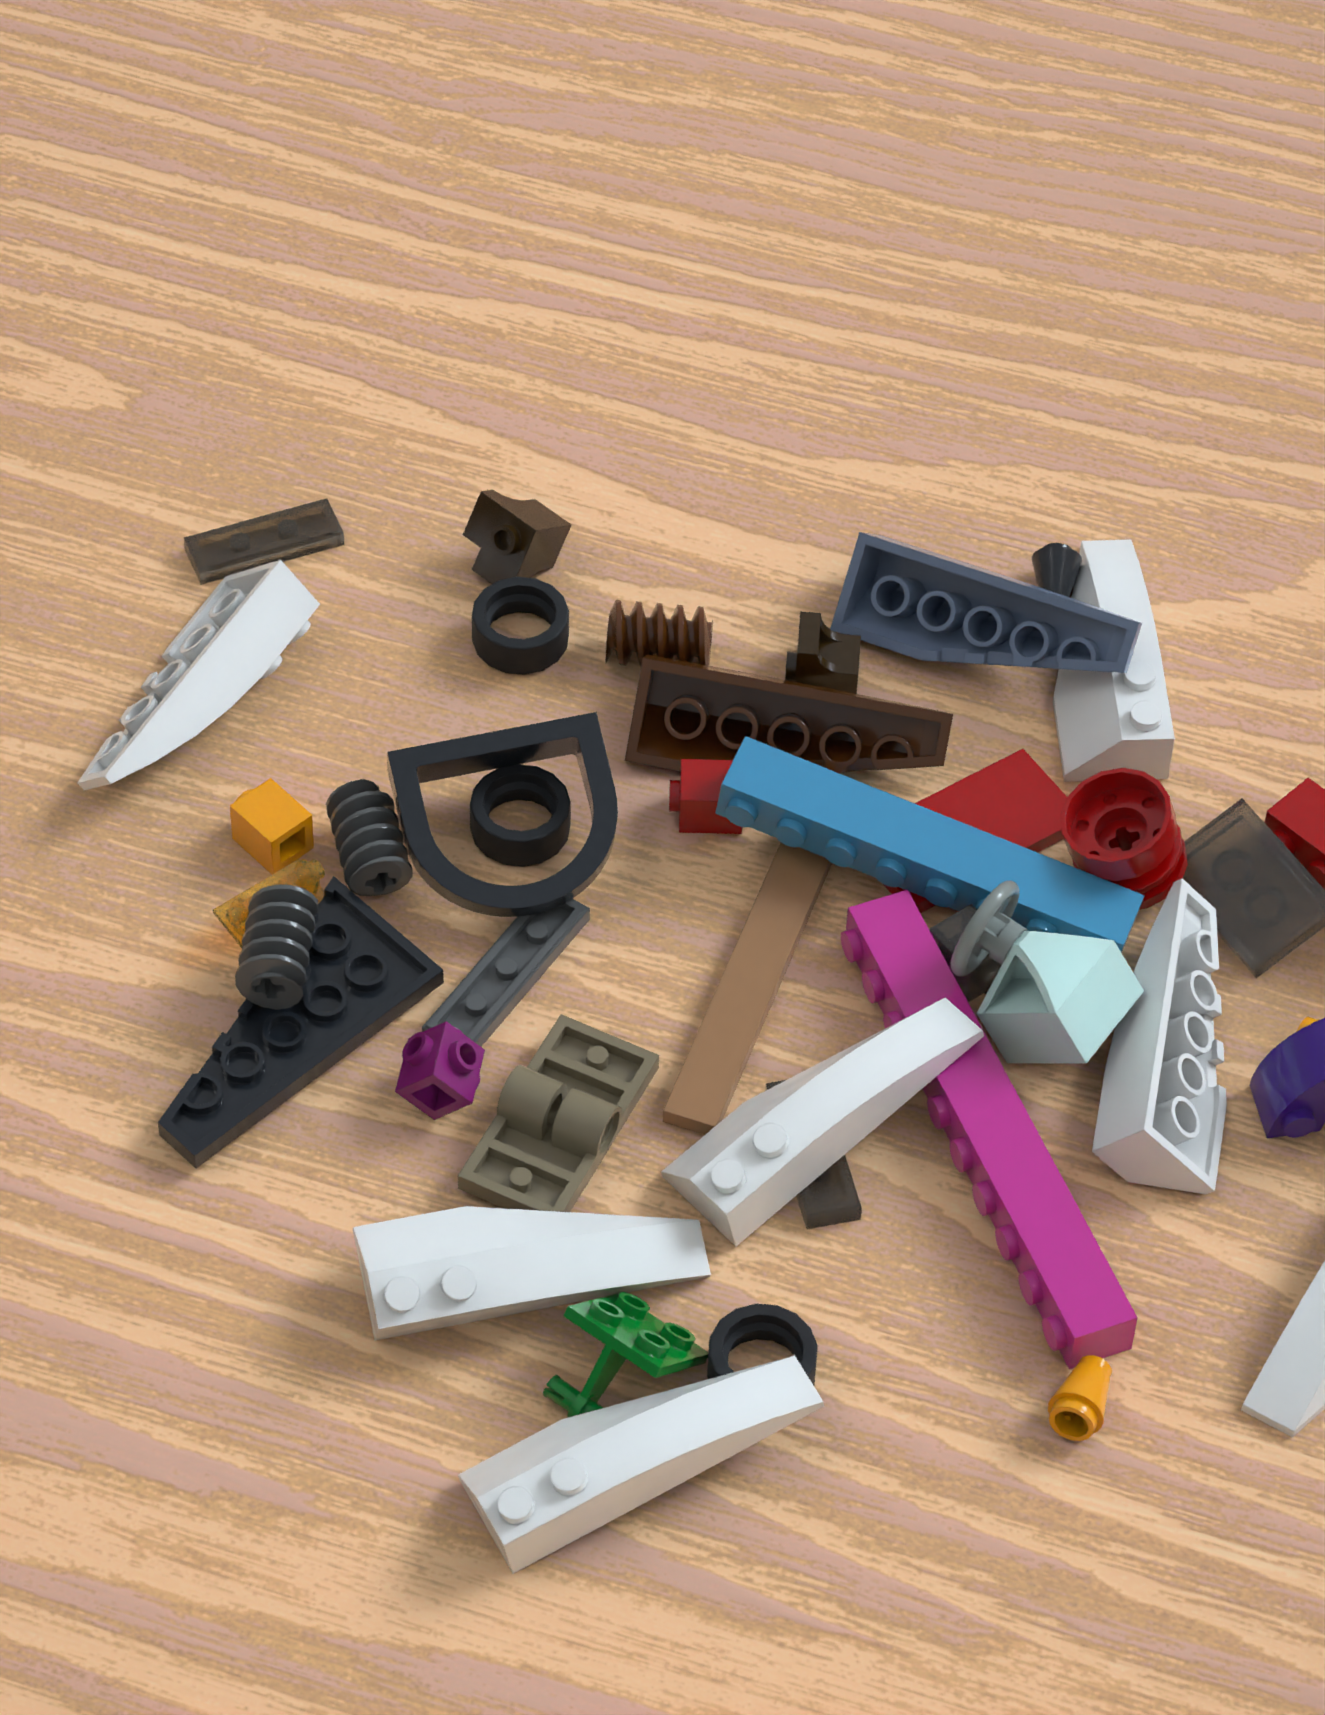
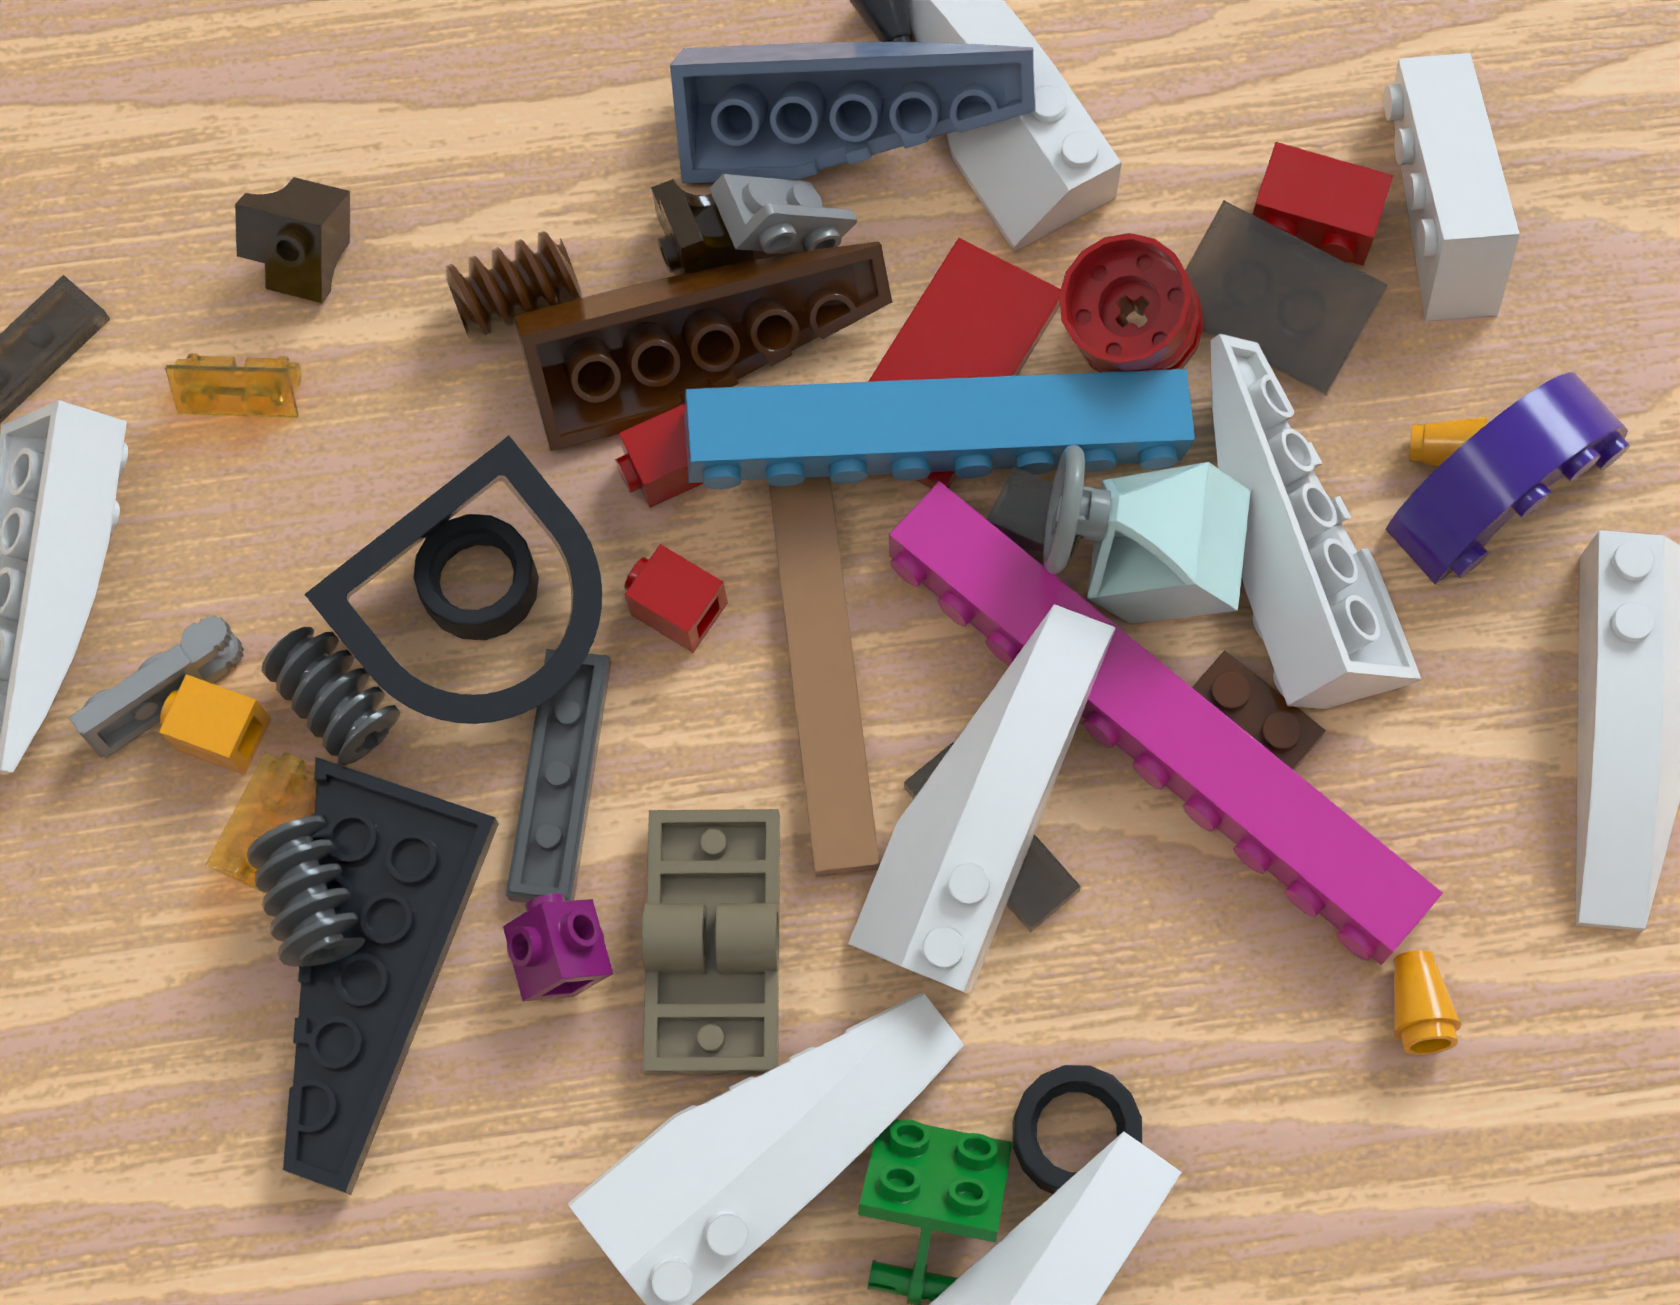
camera: 20 degrees left, 20 degrees up
black tyre [472,577,569,675] -> none
none -> light grey hinge [69,615,244,758]
none -> clear yellow hinge [165,353,301,418]
none -> red brick [624,544,728,653]
none -> light grey bracket [709,174,858,254]
none -> reddish brown plate [1192,650,1326,770]

